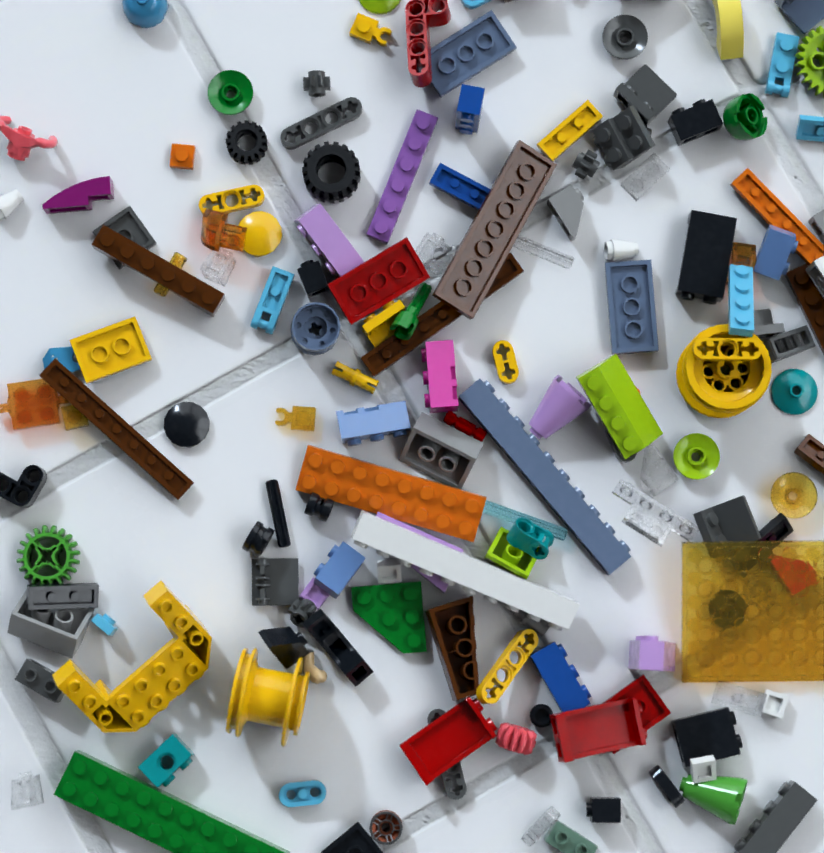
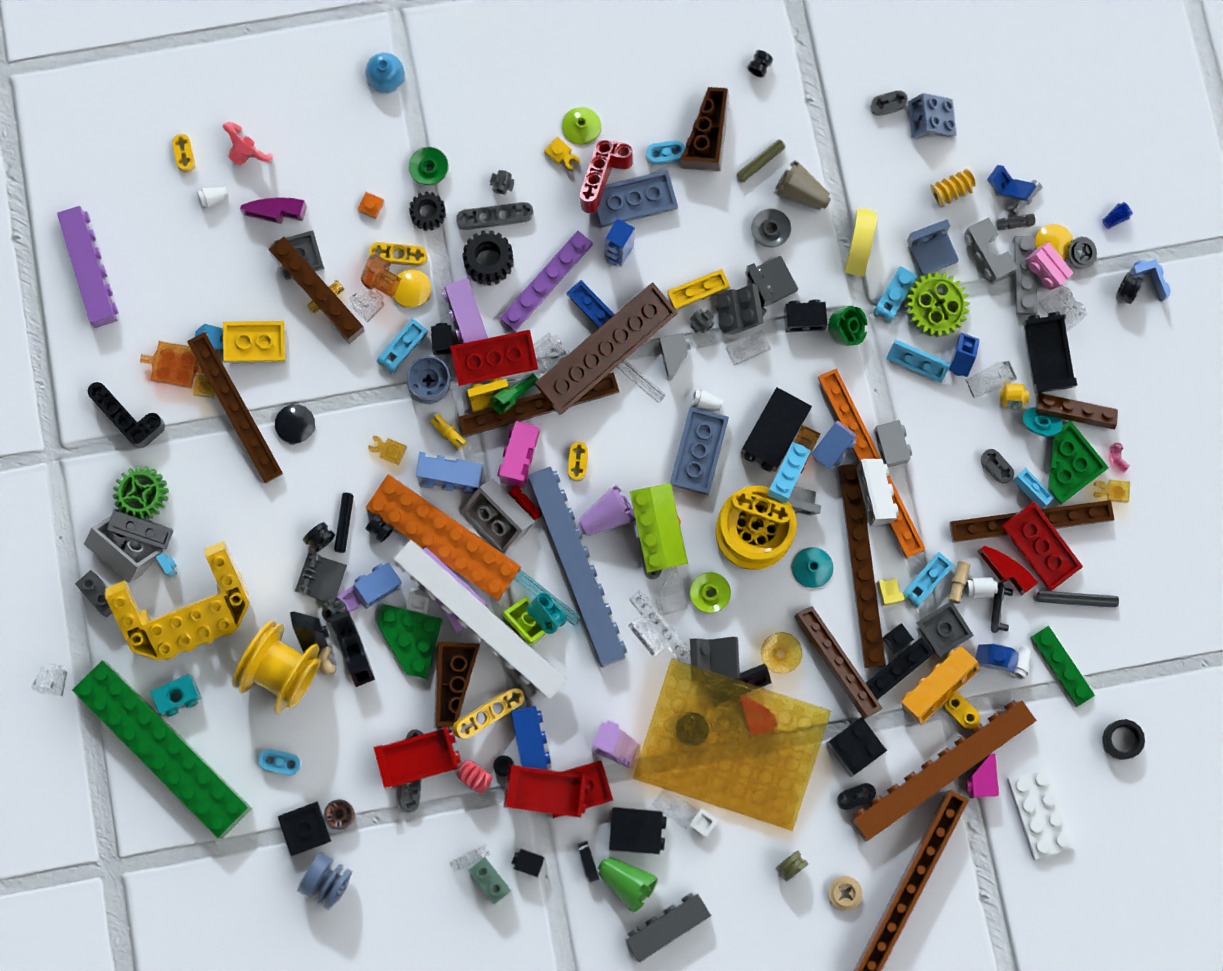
camera: 15 degrees right, 5 degrees down
white plate [690,755,717,784] -> none
dark grey slope [763,325,816,363] -> none

